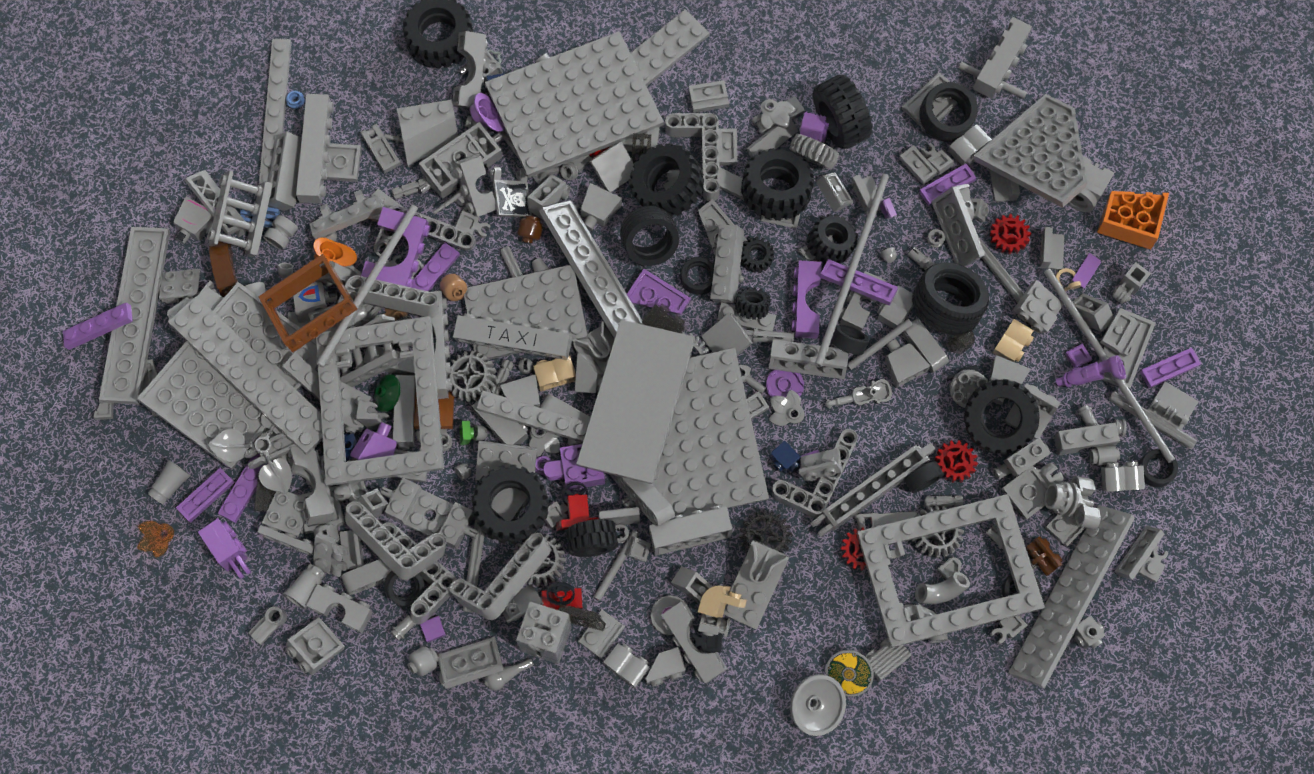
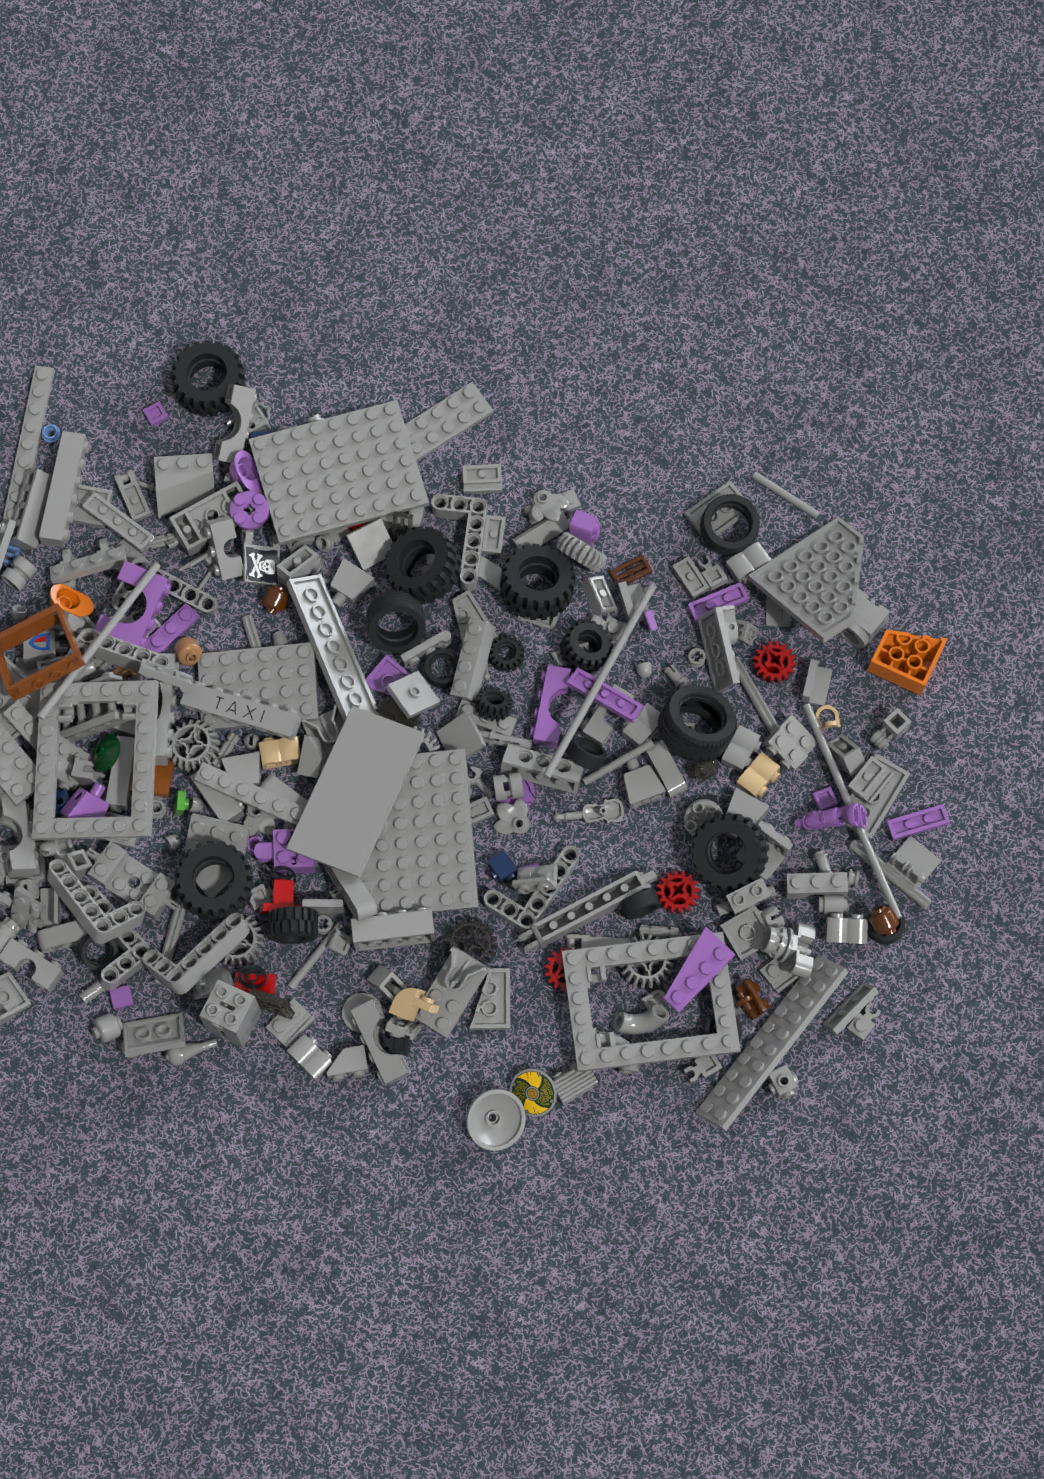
camera: 10 degrees right, 0 degrees up
light grey plate [456,210,490,238] -> none
black tyre [812,75,873,149] -> none
light grey wedge [973,17,1032,99] -> none
medium lavender sticker [1072,253,1101,288] -> none
none -> light grey plate [82,492,155,553]
none -> light grey plate [138,658,193,693]
none -> medium lavender tile [143,401,169,427]
none -> medium lavender plate [230,491,269,530]
none -> light grey plate [386,671,440,719]
none -> light grey plate [400,630,452,668]
none -> light grey wing [469,968,510,1030]
none -> light grey wheel [493,772,524,802]
none -> light grey plate [590,615,626,642]
none -> reddish brown tile [609,554,653,588]
none -> medium lavender wing [664,927,735,1014]
none -> light grey brick [721,725,762,773]
none -> reddish brown head [869,905,899,937]

